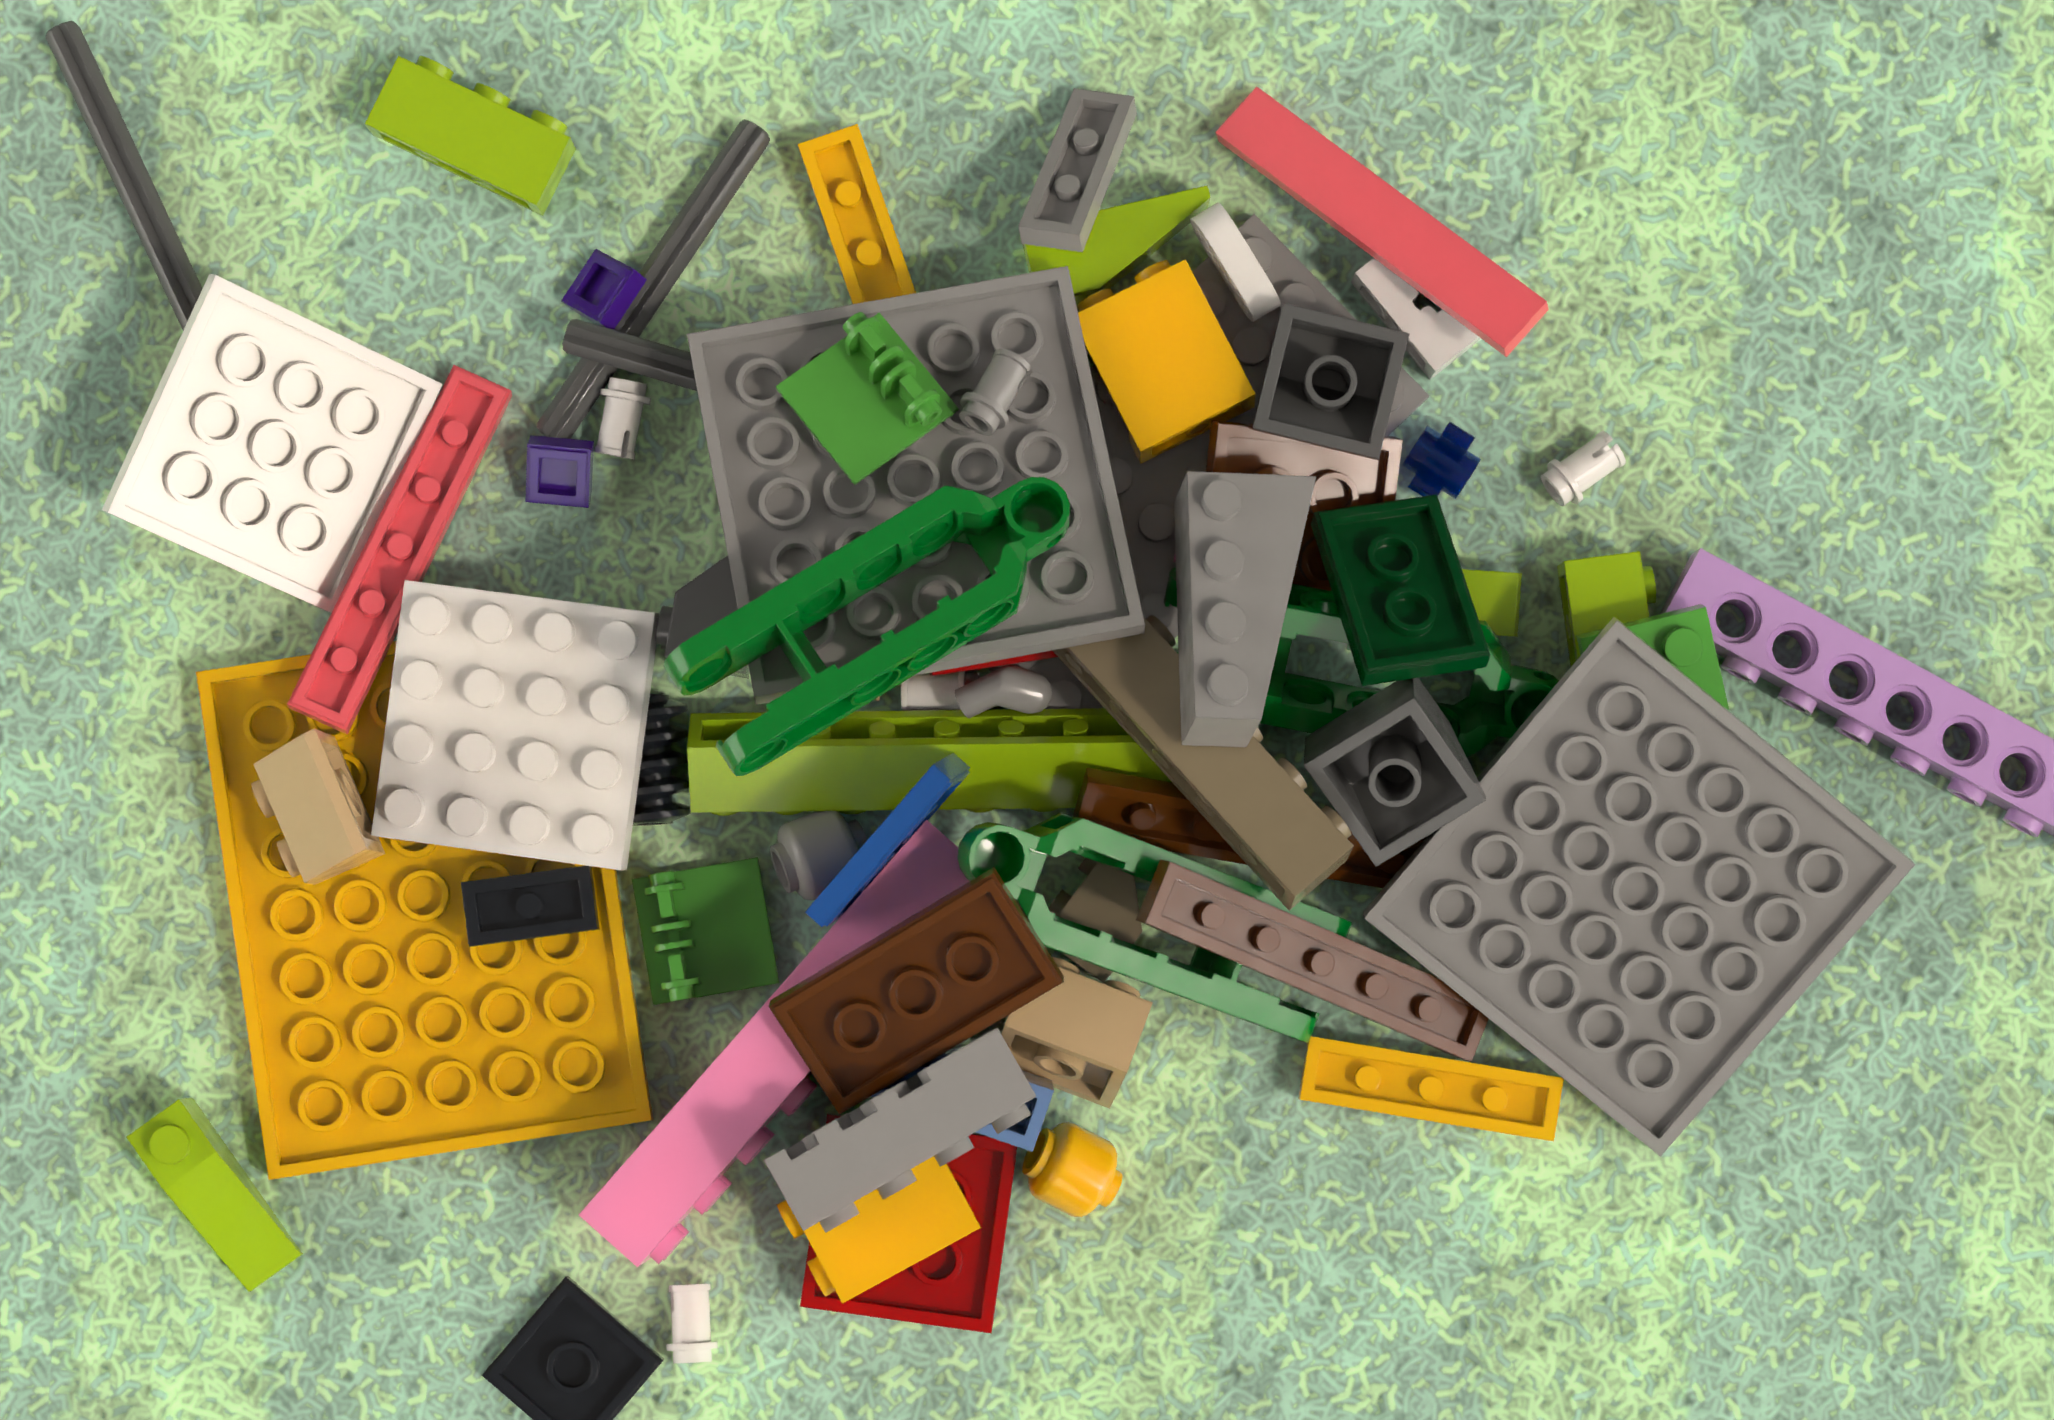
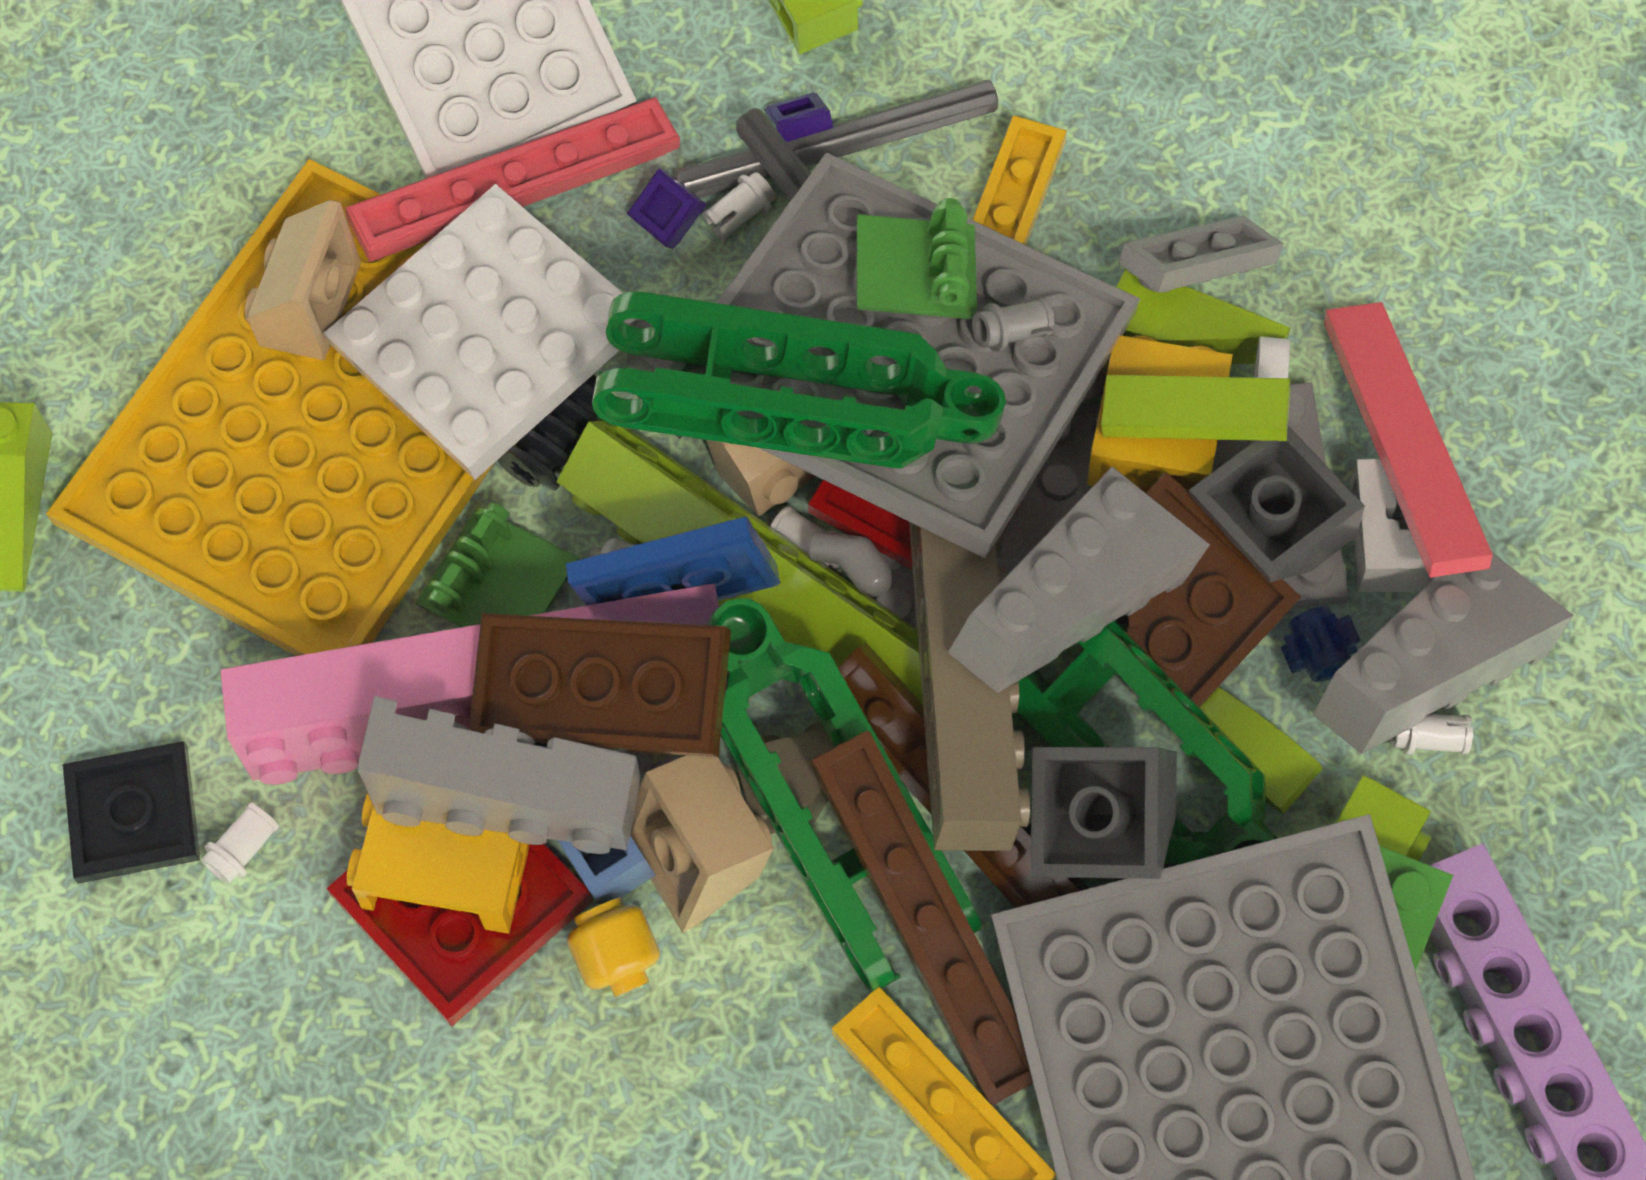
camera: 45 degrees right, 20 degrees down
black plate [461,866,600,947] -> none
dark green tile [1311,494,1490,686] -> none
none -> lime tile [1101,375,1291,441]
none -> light grey wedge [1313,553,1574,754]

